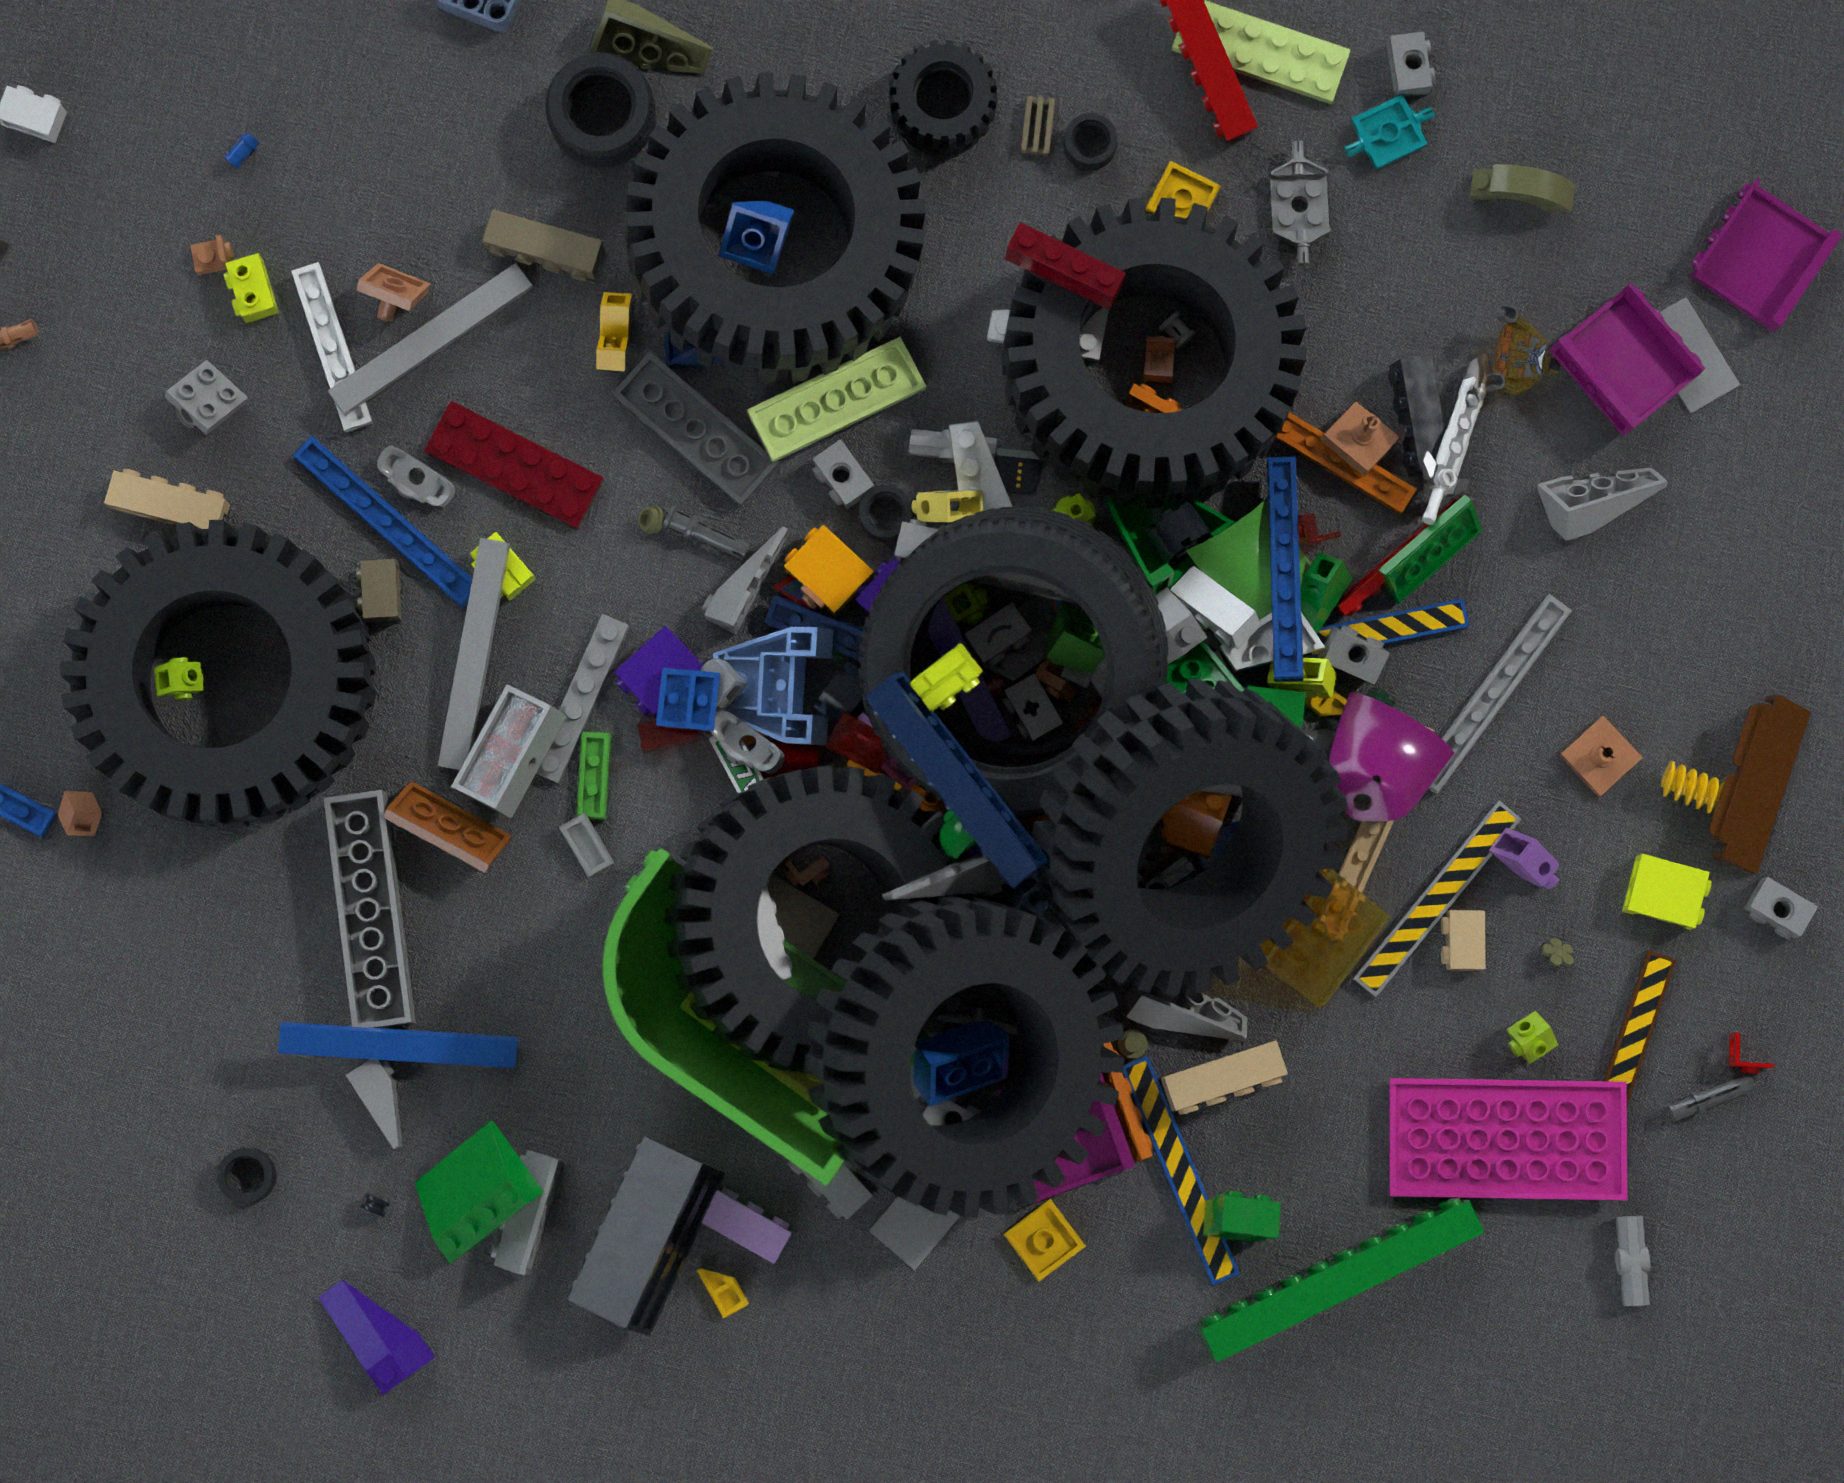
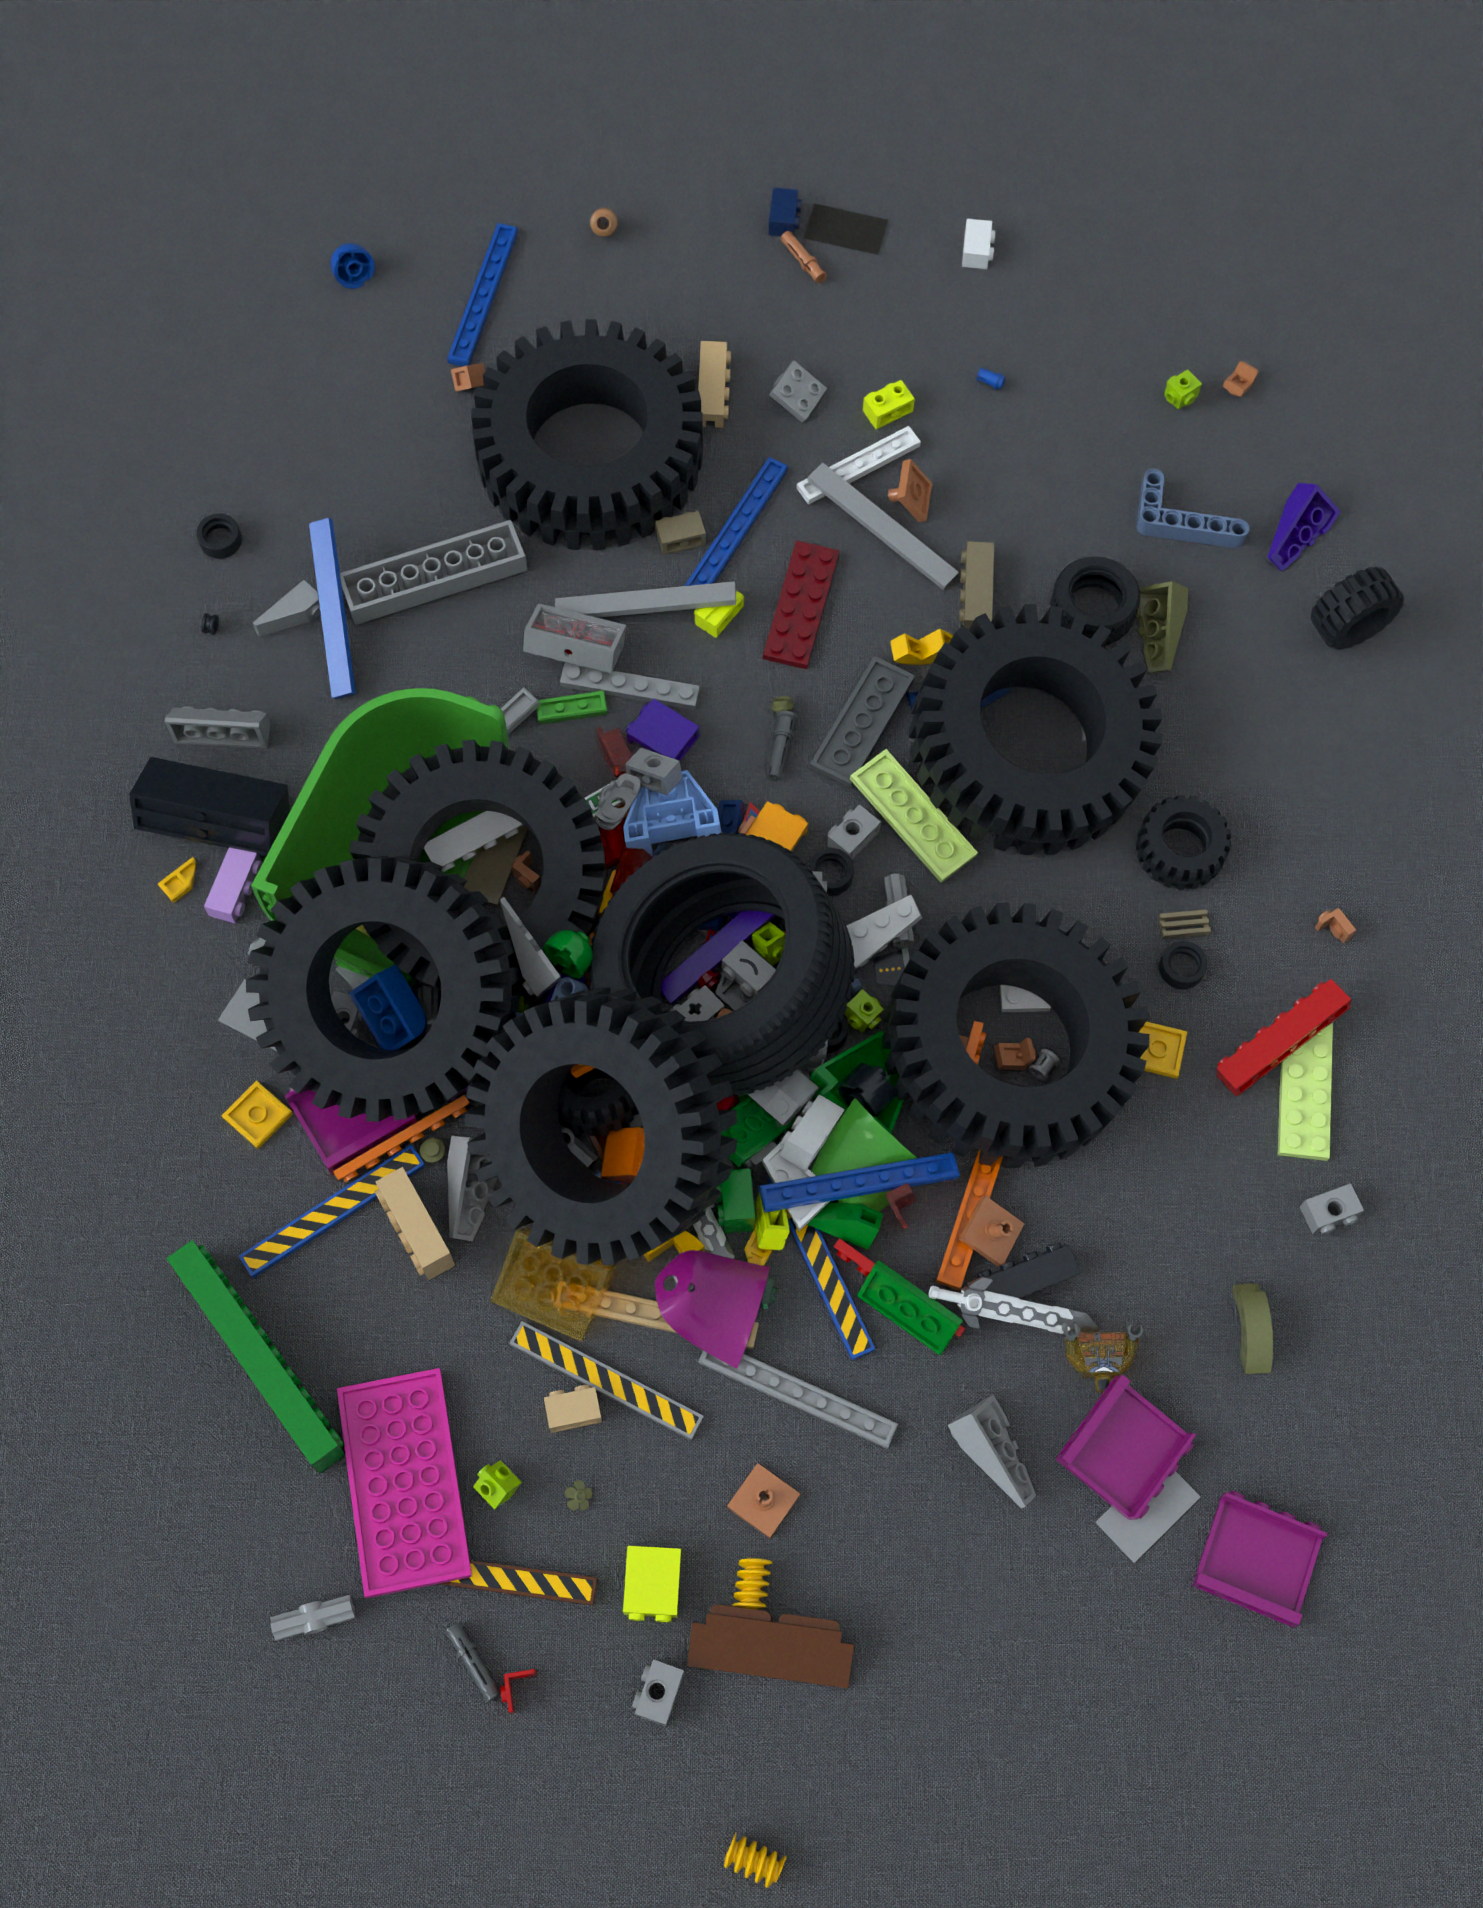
camera: 80 degrees right, 15 degrees down
lime brick [154,657,204,701] -> none
nougat bracket [190,235,234,275] -> none
dark purple wedge [318,1280,436,1395] -> none
light grey piece [377,446,456,507] -> none
dark orange plate [383,781,512,873] -> none
green slope [415,1120,544,1264] -> none
blue slope [656,668,720,731] -> none
light grey wedge [702,526,789,635] -> none
blue slope [718,201,794,274] -> none
dark blue brick [865,671,1049,888] -> none
neon yellow brick [910,643,982,711] -> none
light yellow torso [911,490,983,522] -> none
dark red brick [1005,222,1126,310] -> none
green brick [1203,1191,1281,1243] -> none
light grey plate [1270,140,1331,266] -> none
light grey brick [1318,625,1390,685] -> none
teal plate [1343,94,1435,171] -> none
medium lavender torso [1489,828,1559,889] -> none

